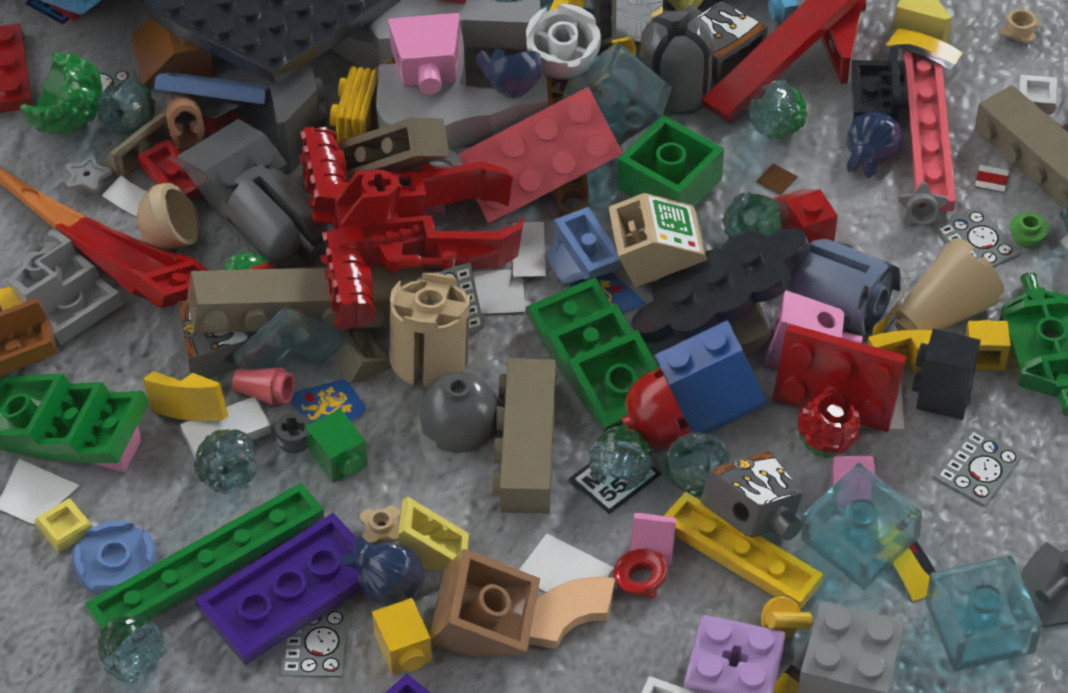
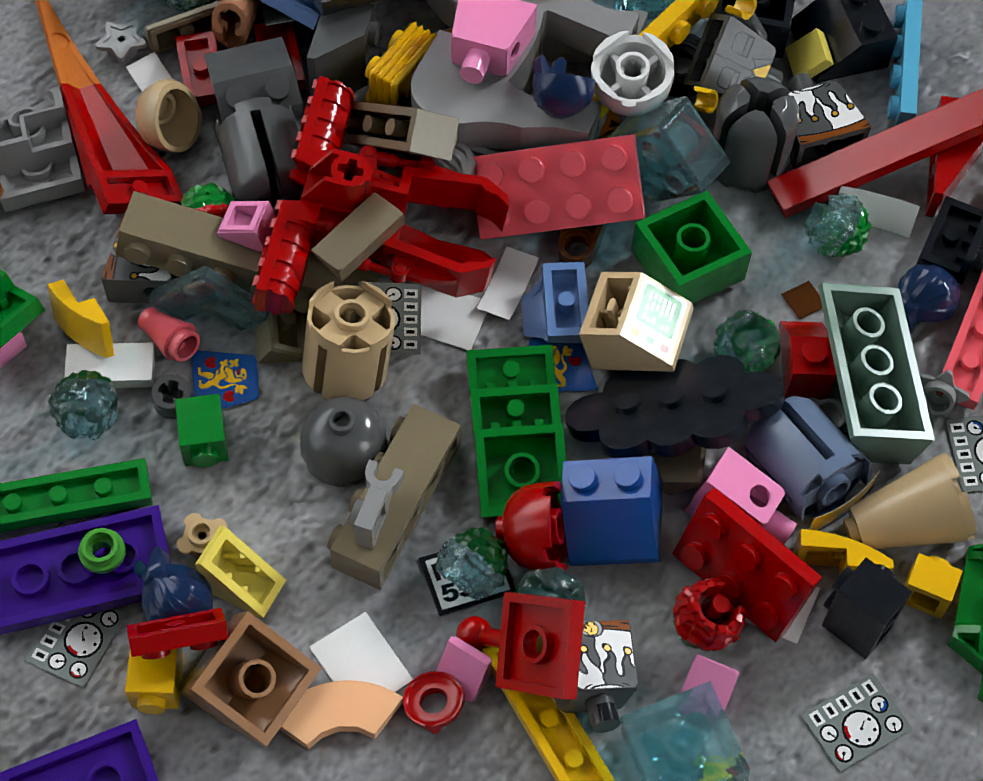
camera: 20 degrees right, 10 degrees up
none -> bright green plate [78,528,126,574]
none -> red plate [126,608,229,660]
none -> bright pink slope [217,201,277,252]
none -> dark tan slope [311,192,405,282]
none -> light grey plate [349,459,404,550]
none -> red plate [456,592,585,700]
none -> sand green slope [818,282,935,464]
none -> white sticker [831,186,920,238]

